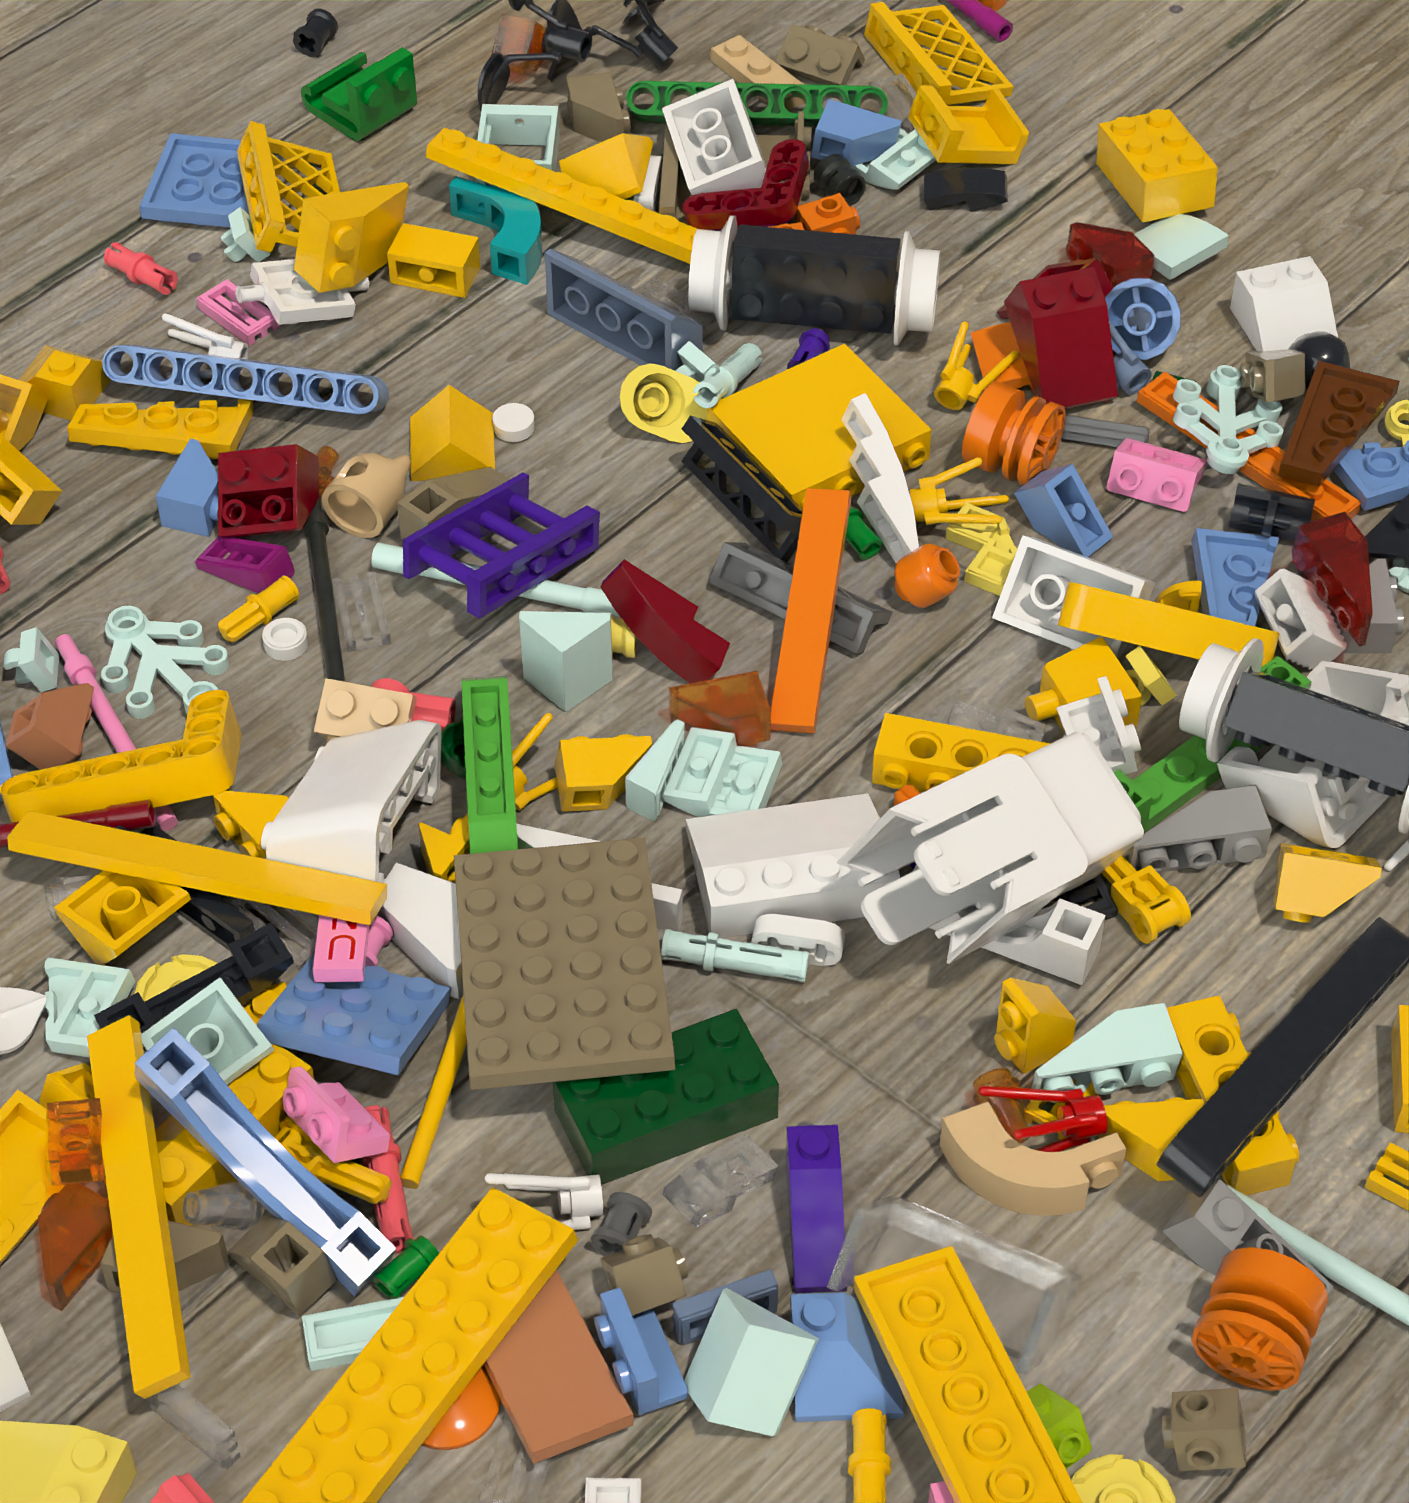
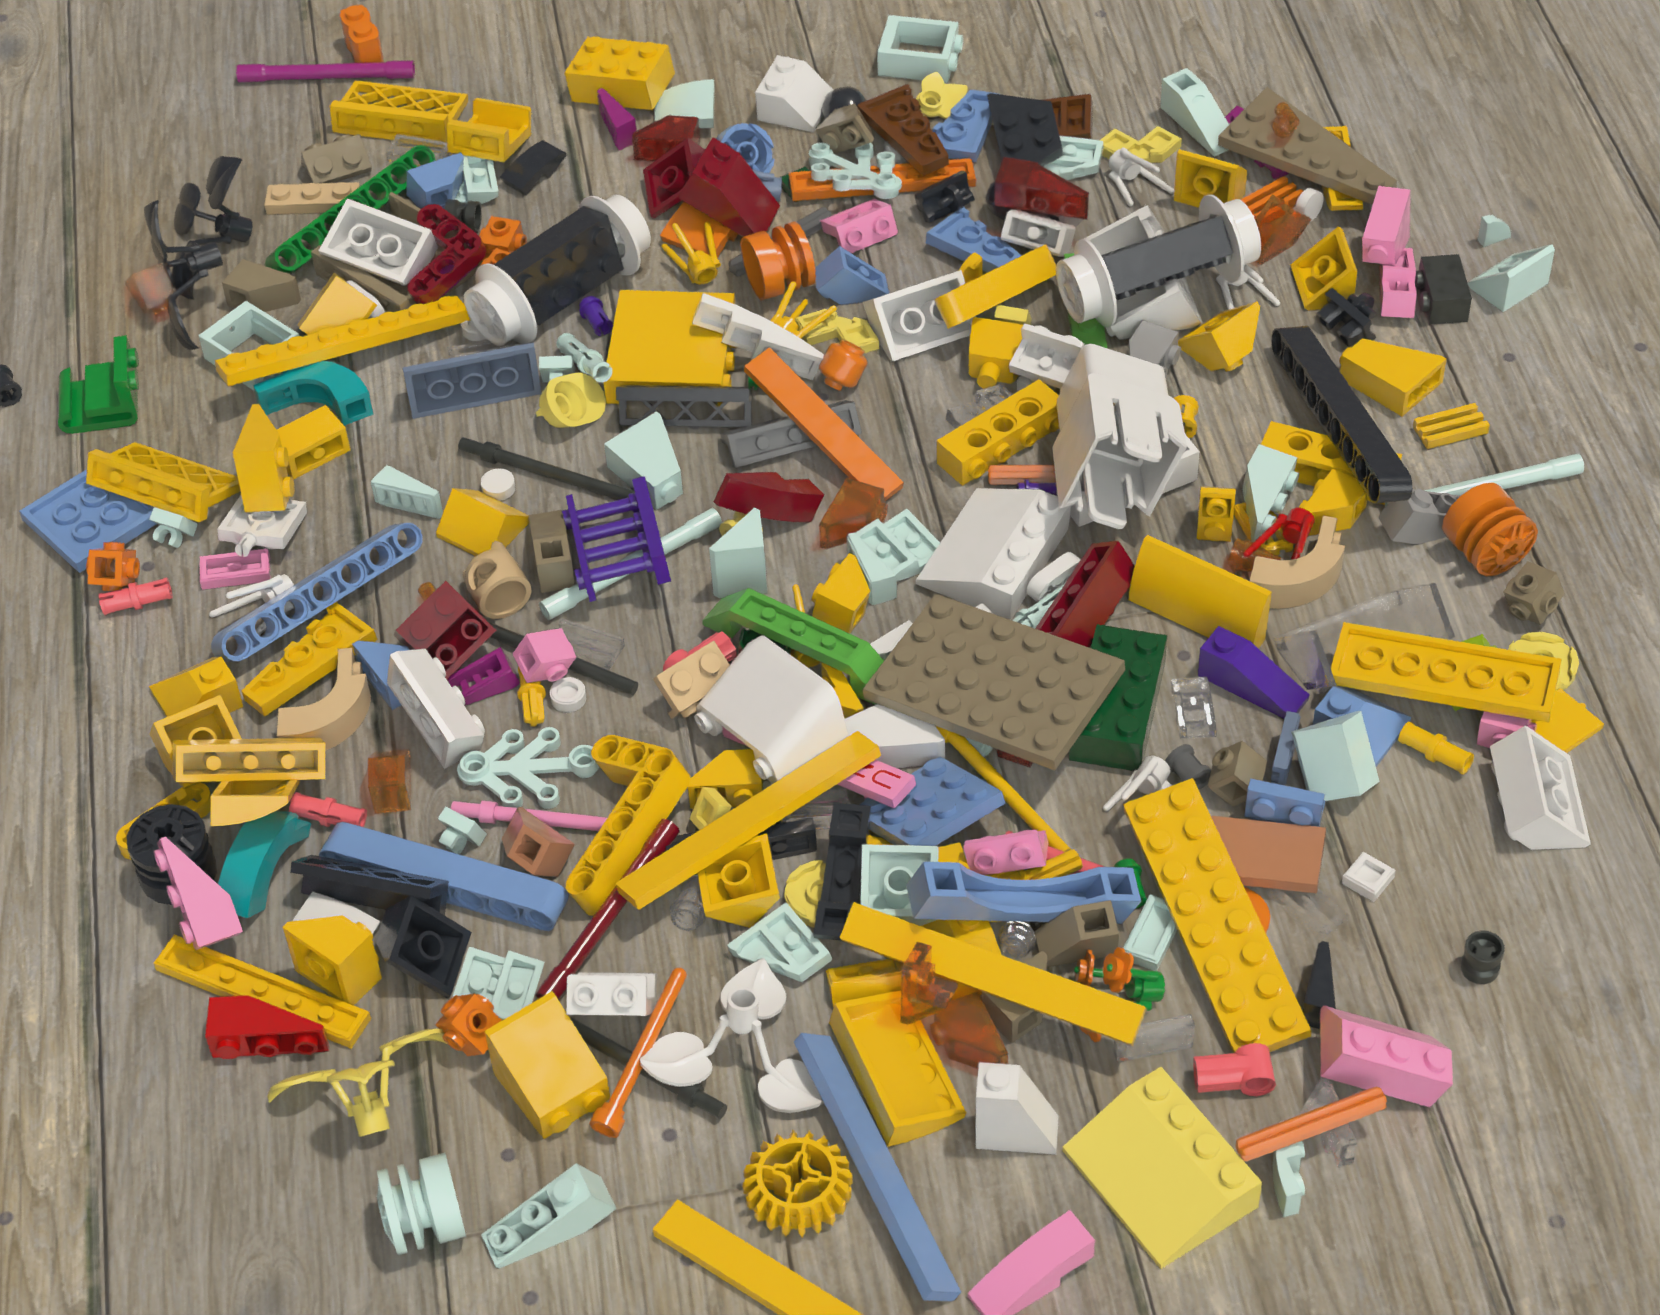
camera: 50 degrees left, 0 degrees up
none -> orange brick [86,542,140,591]
none -> tan arch [277,648,371,751]
none -> clear orange slope [368,749,411,814]
none -> light aqua slope [371,465,443,519]
none -> white slope [387,649,485,769]
none -> pearl dark grey bar [458,437,635,500]
none -> bright pink brick [513,628,576,683]
none -> magenta slope [597,88,638,150]
none -> light aqua slope [604,412,683,510]
none -> light yellow tile [689,787,731,830]
none -> dark red brick [1035,541,1135,648]
none -> plant [1074,947,1165,1043]
none -> yellow slope [1128,535,1272,649]

